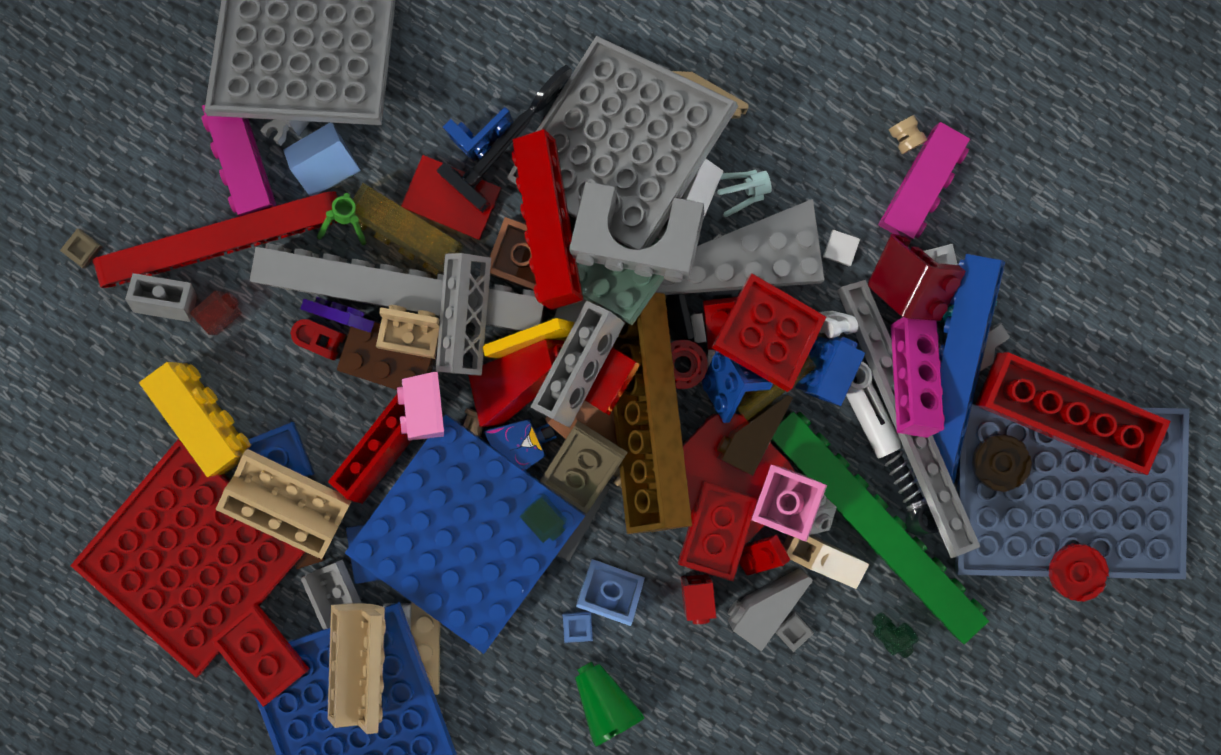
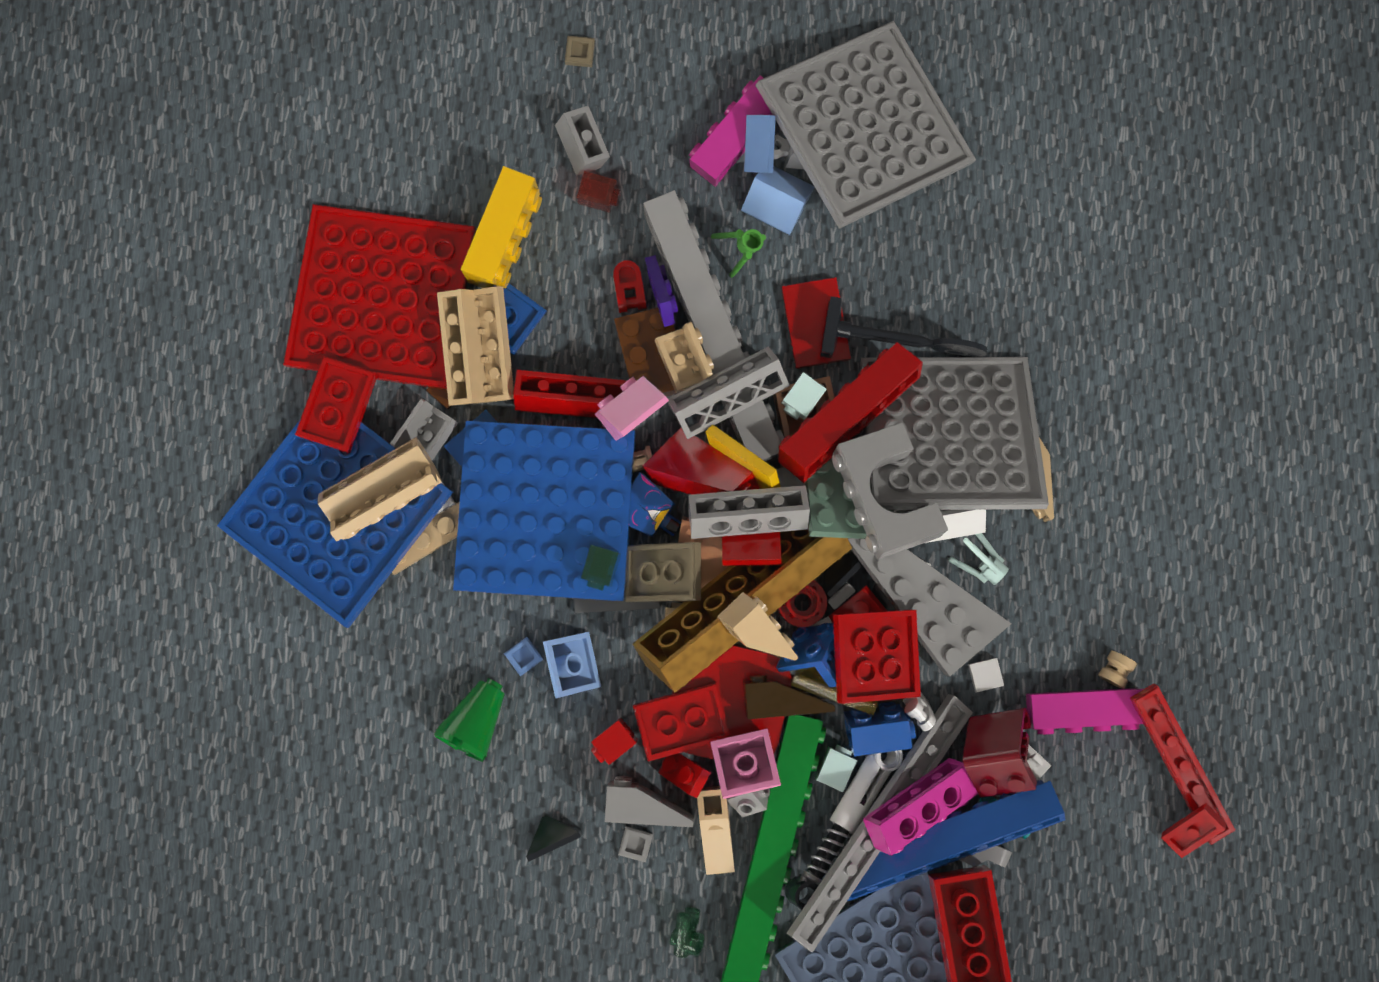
camera: 60 degrees right, 5 degrees down
red beam [93,191,338,288] -> none
clear yellow brick [352,183,463,275] -> none
blue bracket [443,107,513,162] -> none
dark brown tile [972,434,1032,492] -> none
none -> black slope [526,815,583,862]
none -> tan slope [717,592,798,661]
none -> medium blue tile [744,115,776,173]
none -> light aqua brick [781,372,827,420]
none -> light aqua brick [815,745,857,792]
none -> red tile [1130,683,1235,845]
none -> red plate [1161,803,1227,858]

